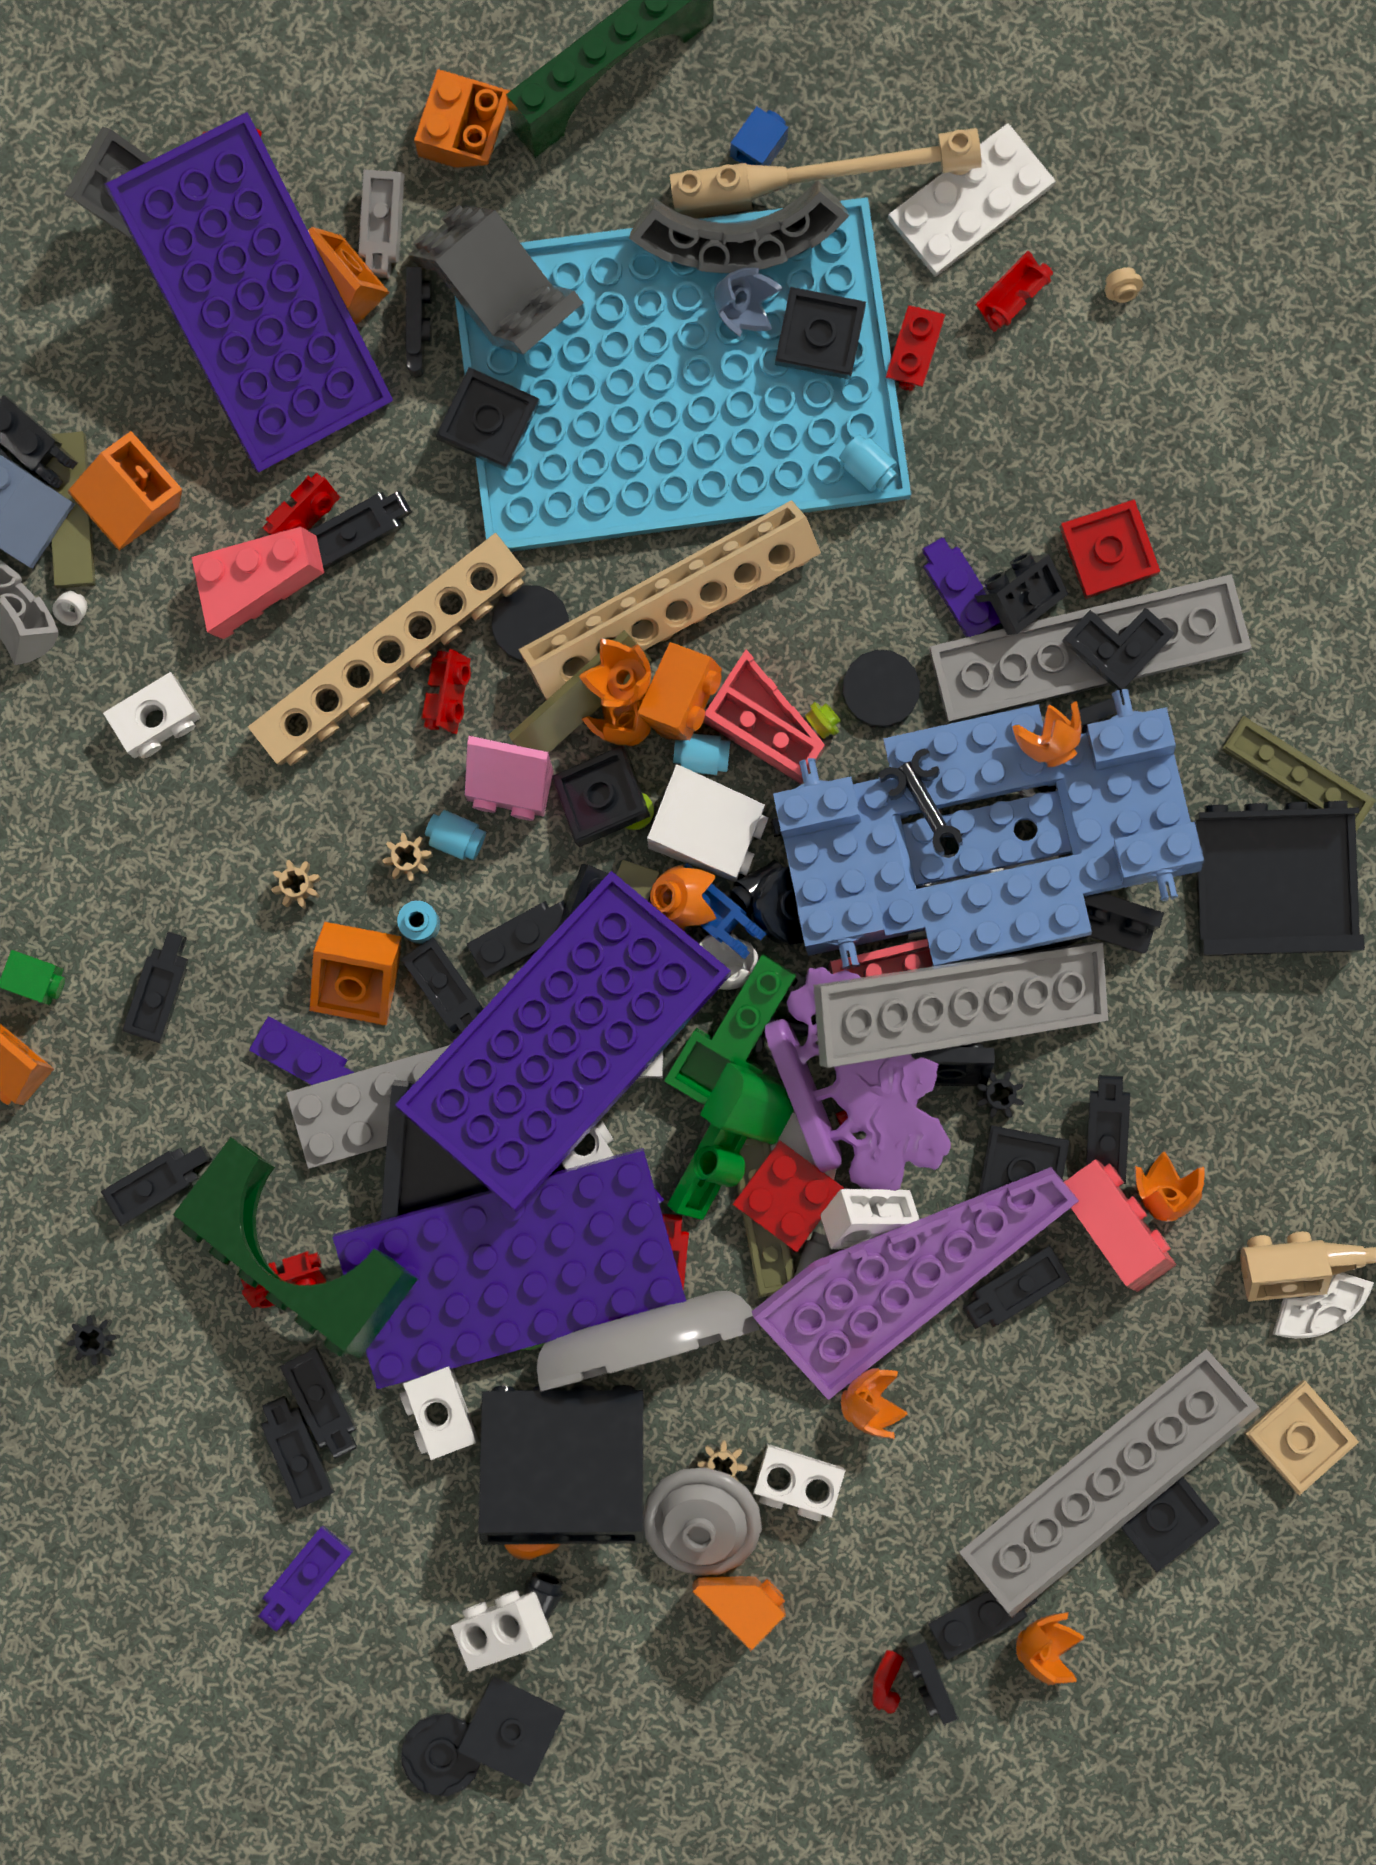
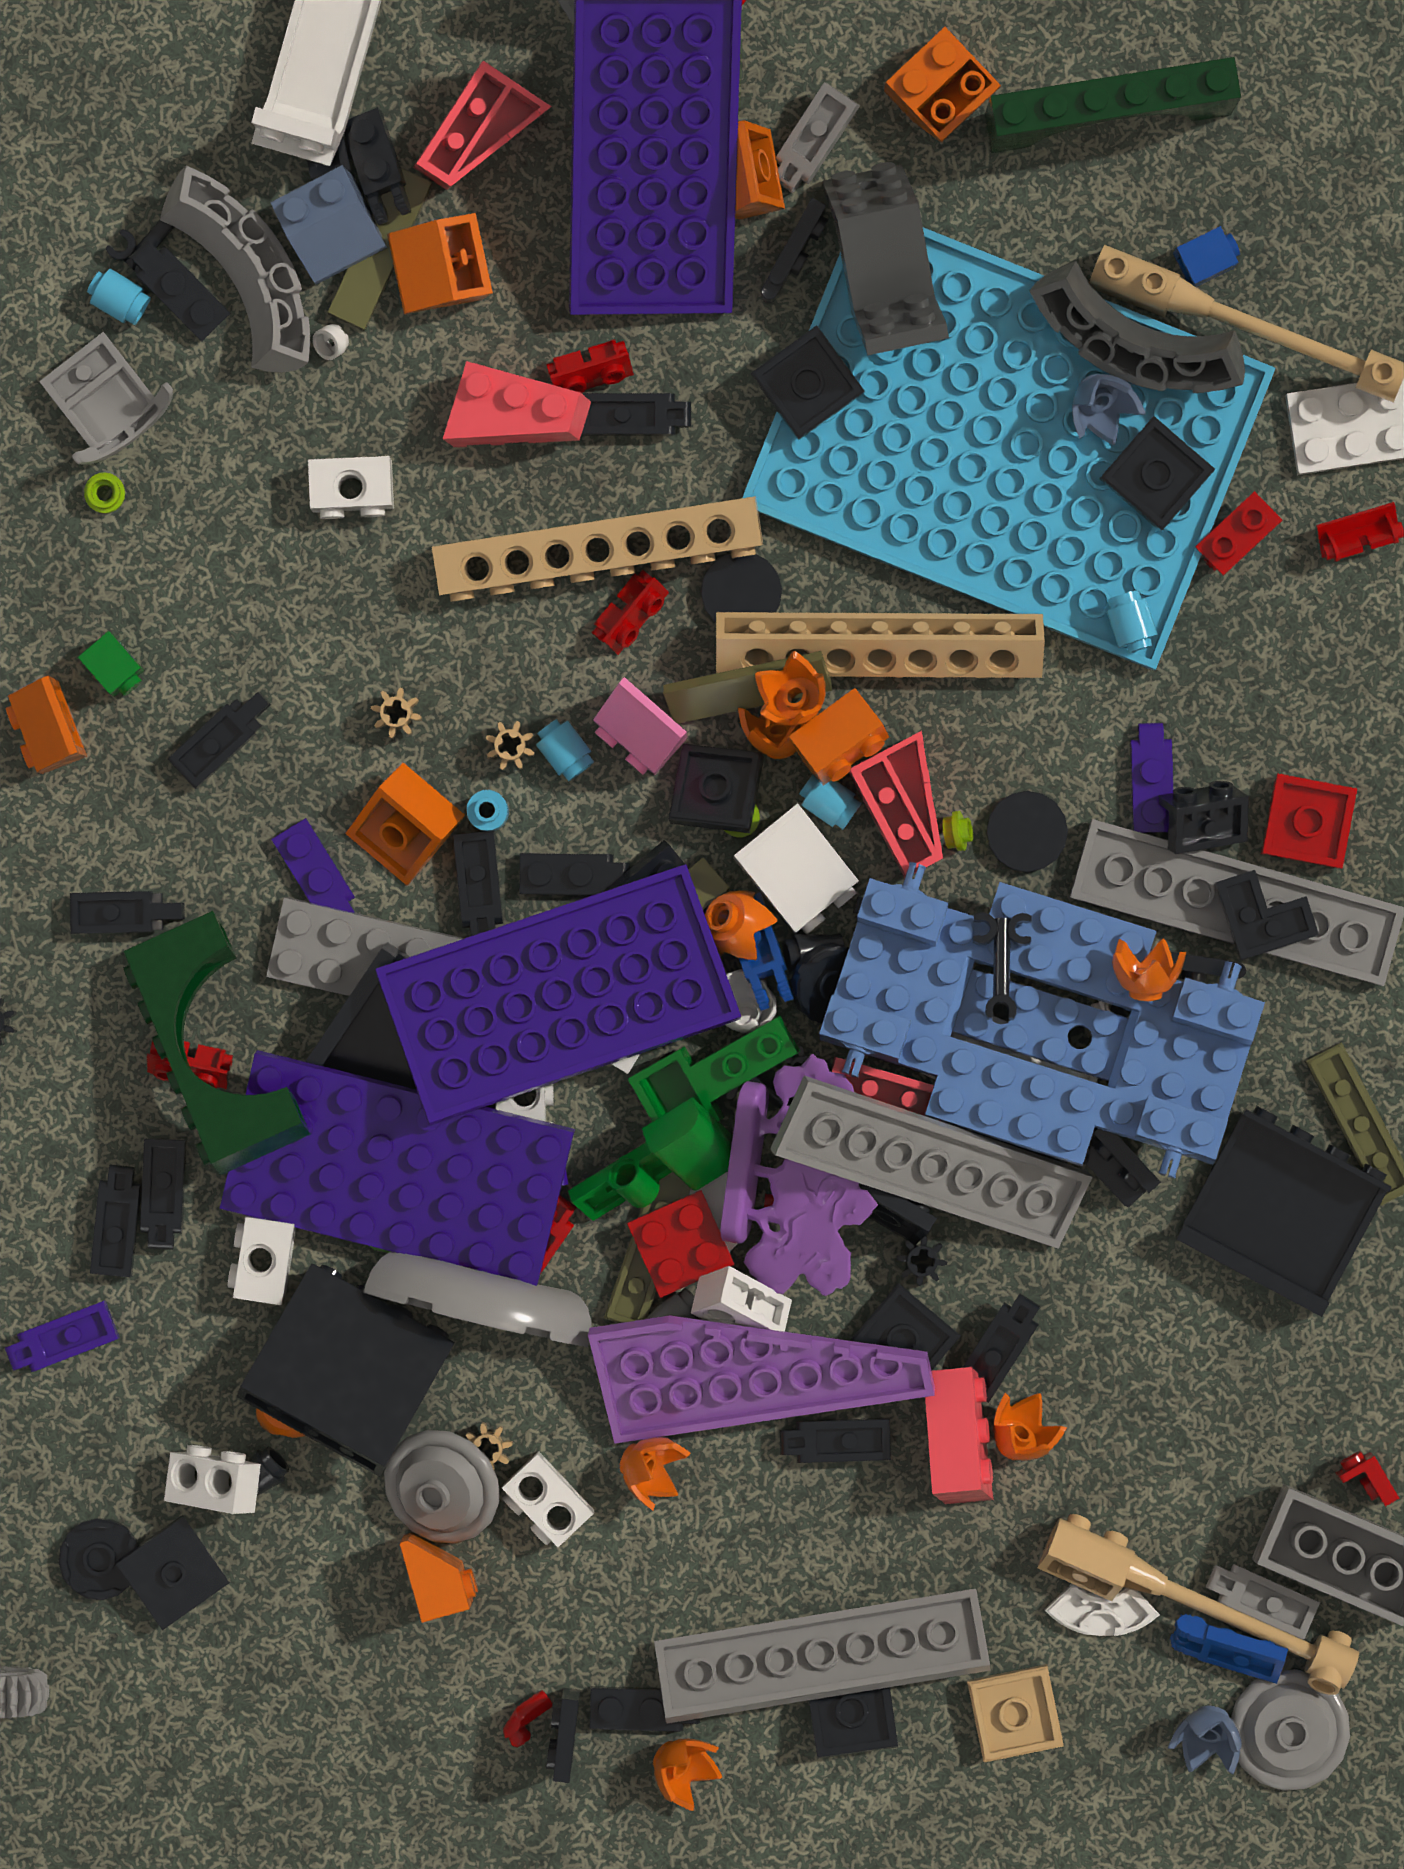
camera: 25 degrees right, 5 degrees up
none -> coral wedge [413,61,552,190]

